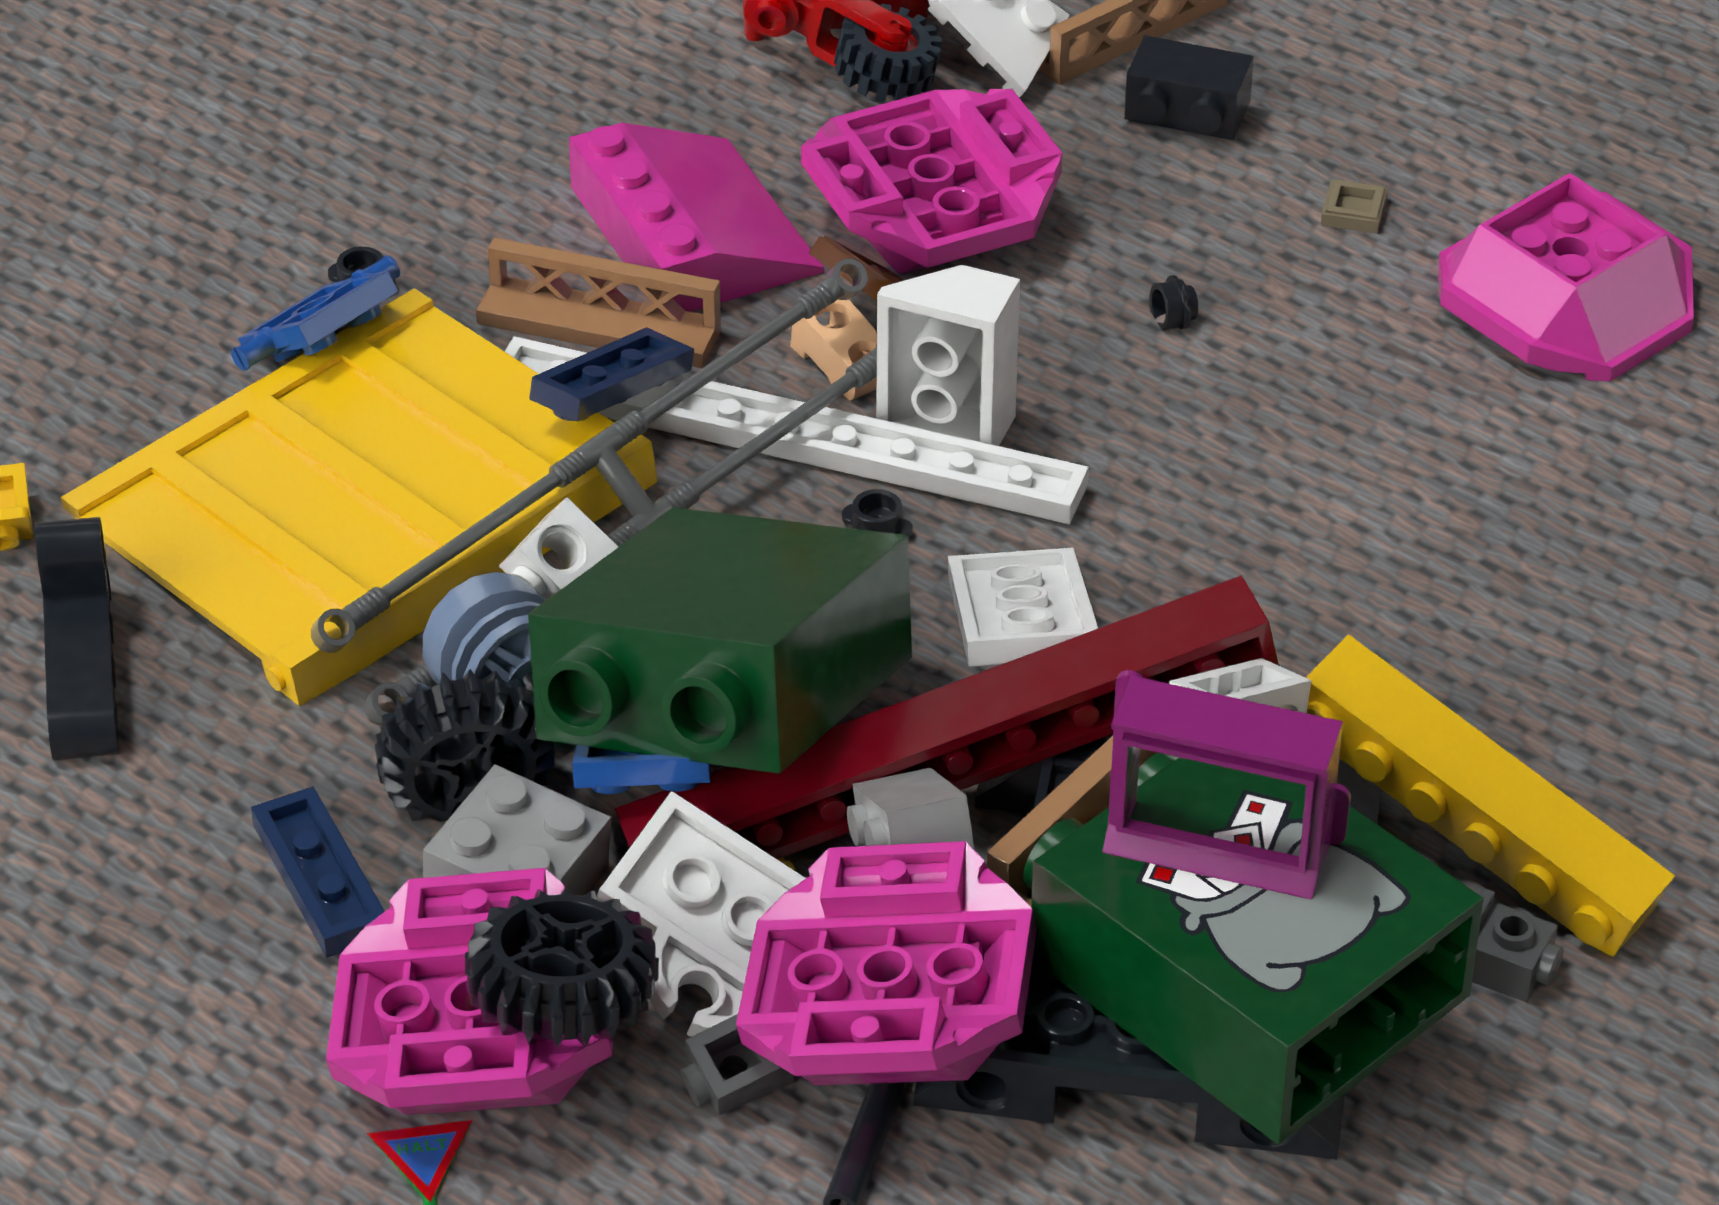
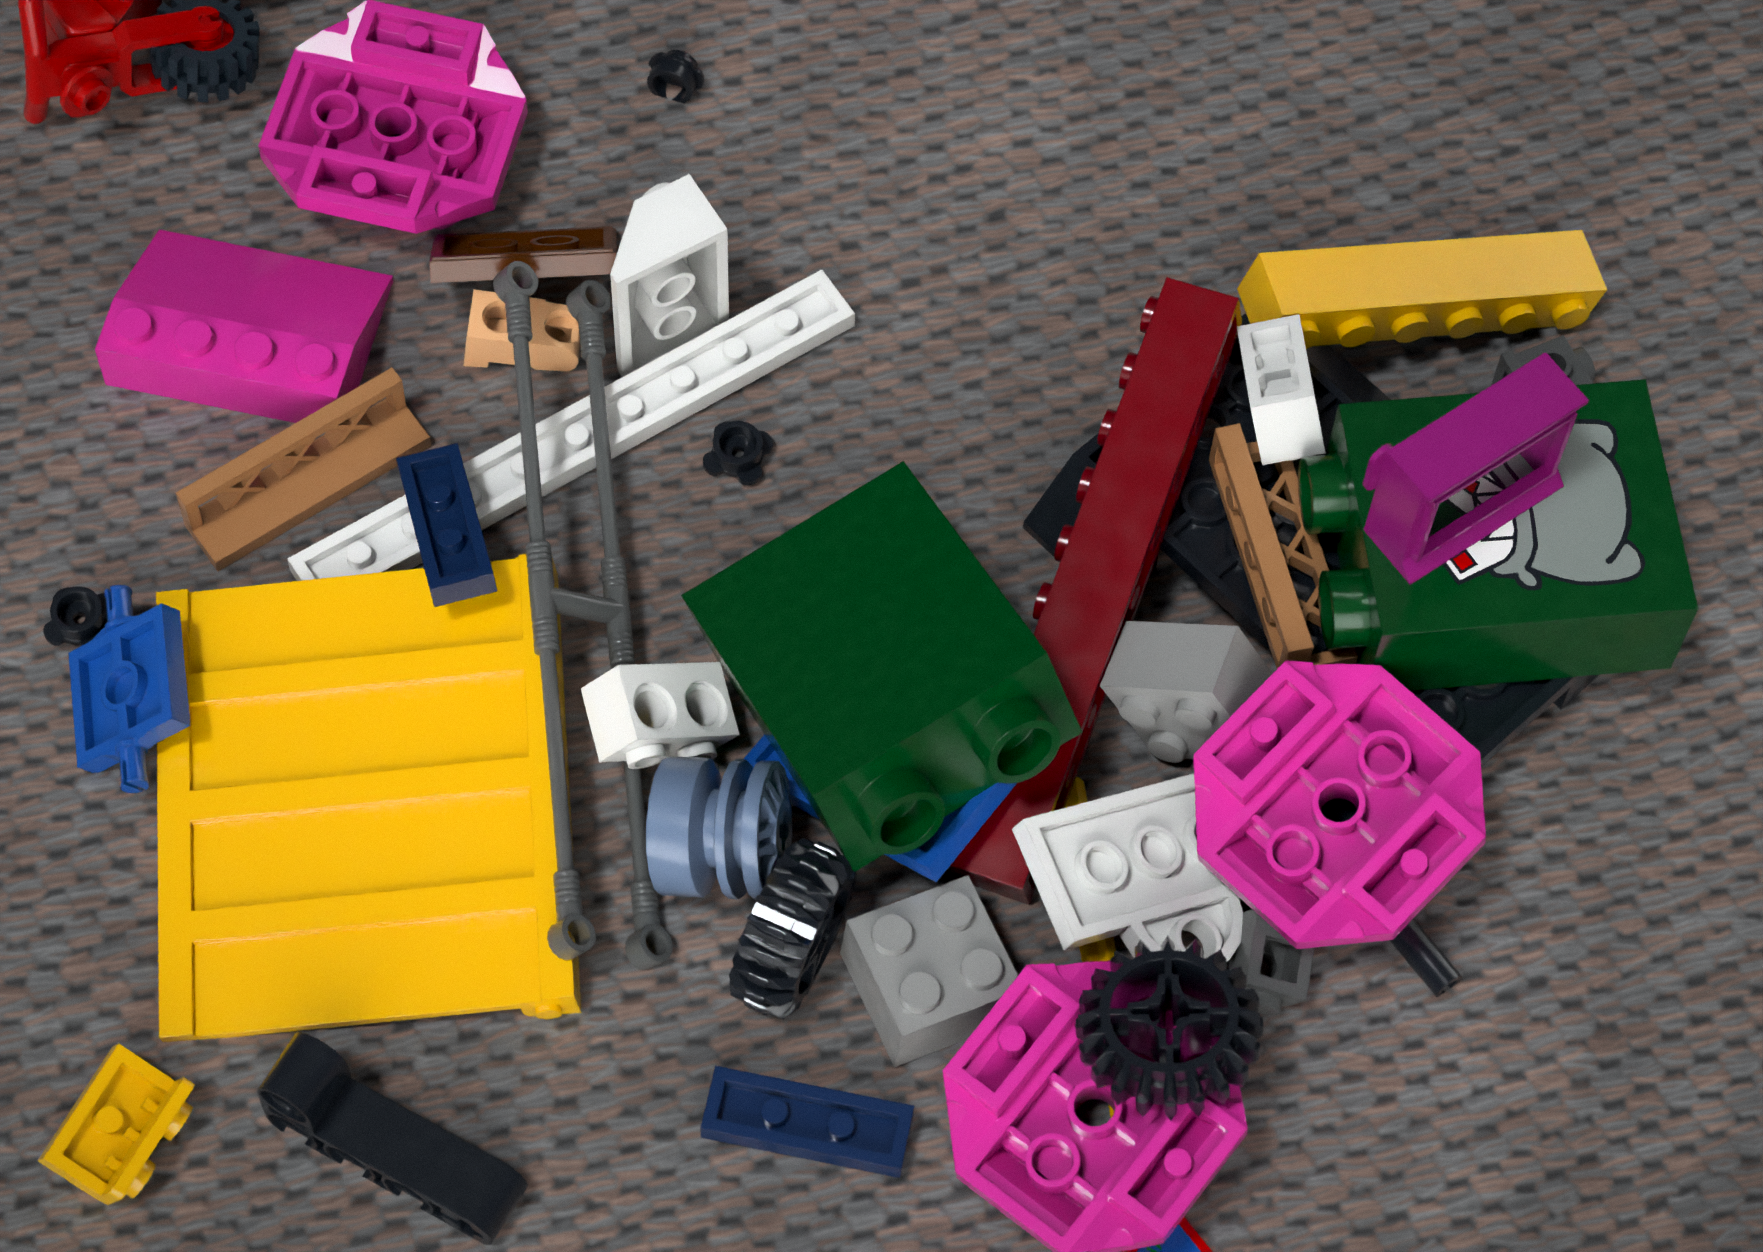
camera: 55 degrees left, 20 degrees up
white plate [948,548,1098,670] -> none

